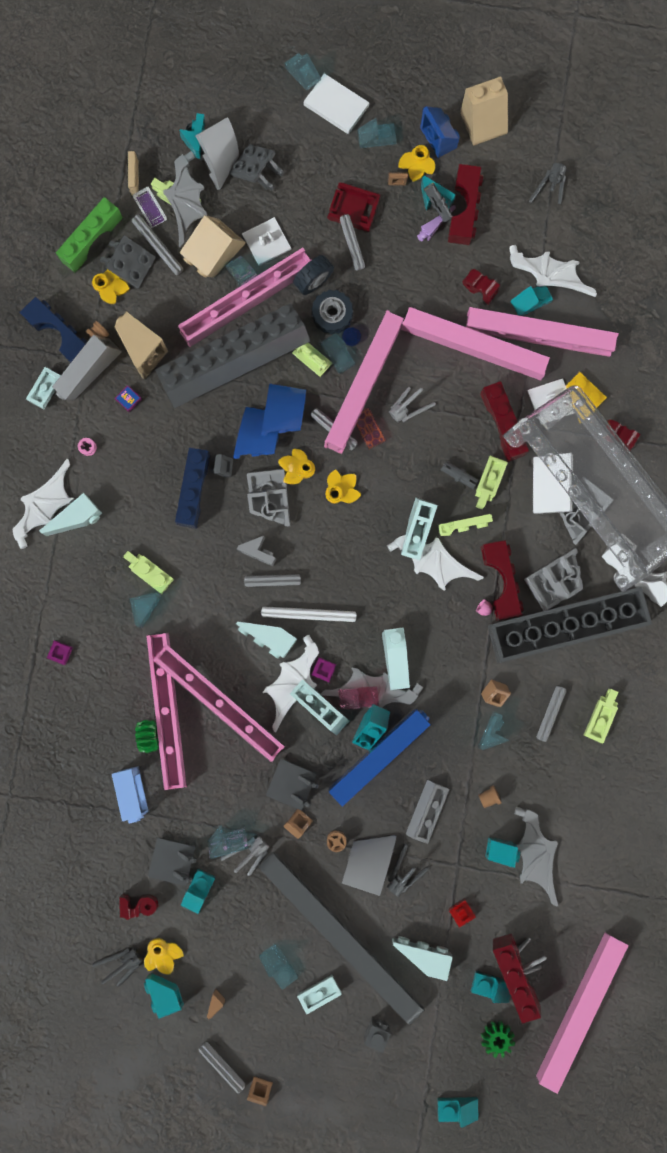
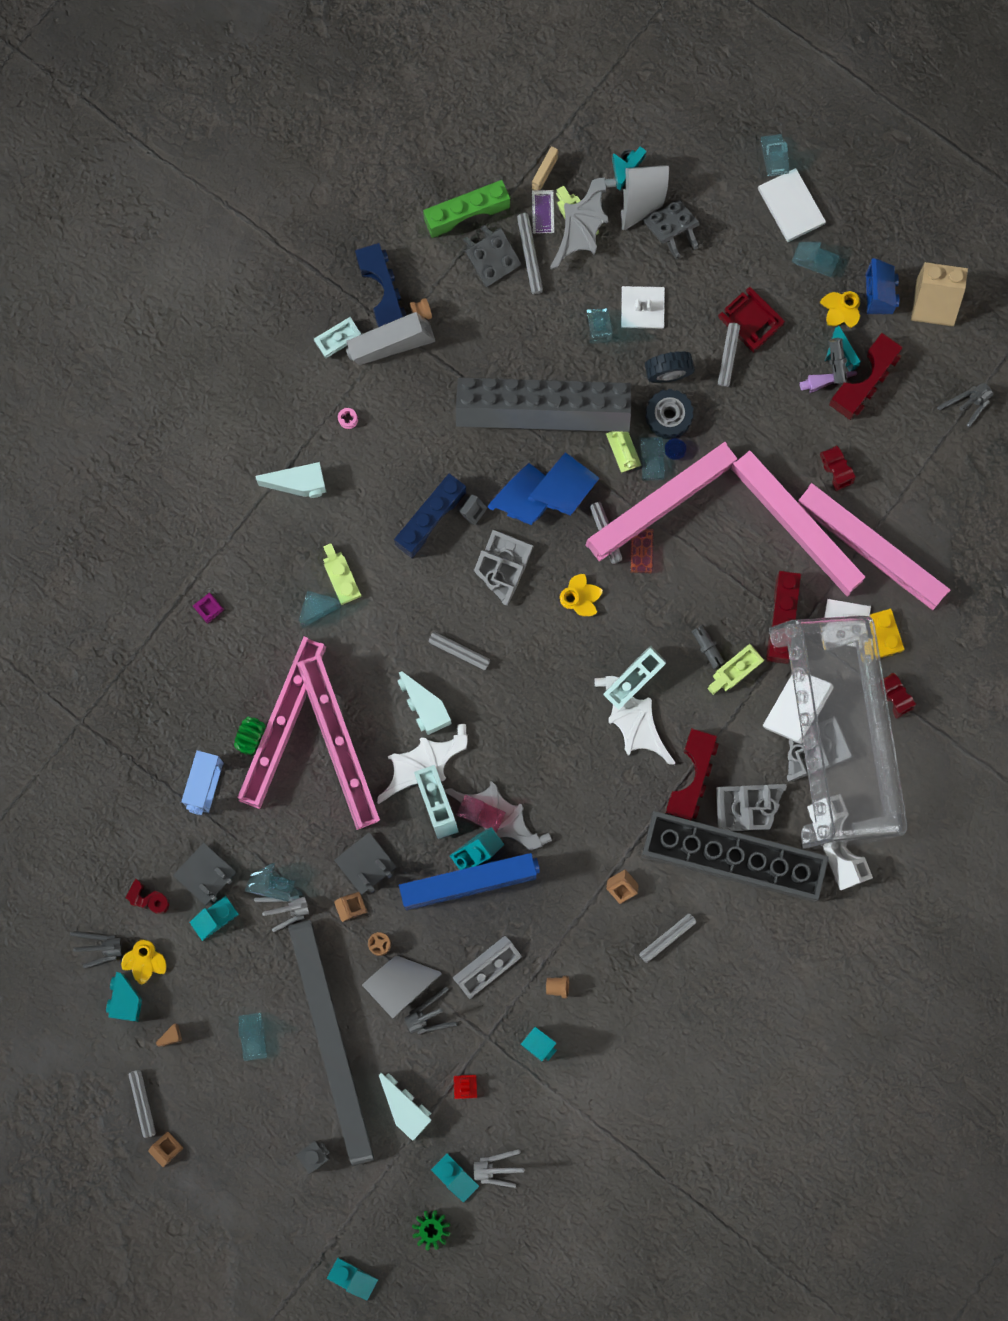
camera: 30 degrees right, 5 degrees down
white animal [13,459,75,549] -> none
yellow plate [92,269,129,304] -> none
tan slope [115,311,168,379] -> none
tile [115,385,142,412] -> none
bright pink tile [178,248,311,347] -> none
tan slope [180,215,246,278] -> none
light grey slope [237,536,276,566] -> none
white axle [261,607,356,622] -> none
yellow plate [278,449,315,484] -> none
light aqua plate [297,975,342,1014] -> none
magenta tile [312,657,336,682] -> none
light aqua slope [382,628,410,690] -> none
medium nougat slope [388,172,408,185] -> none
light grey plant [389,387,436,423] -> none
yellowish green hinge [438,514,493,536] -> none
bright pink hinge [476,599,493,616] -> none
clear light blue slope [478,712,509,750] -> none
dark red arch [493,933,541,1023] -> none
white animal [509,245,597,297] -> none
teal slope [510,286,553,316] -> none
light grey animal [514,807,558,906] -> none
bright pink tile [536,932,629,1094] -> none
yellowish green hinge [584,689,618,744] -> none

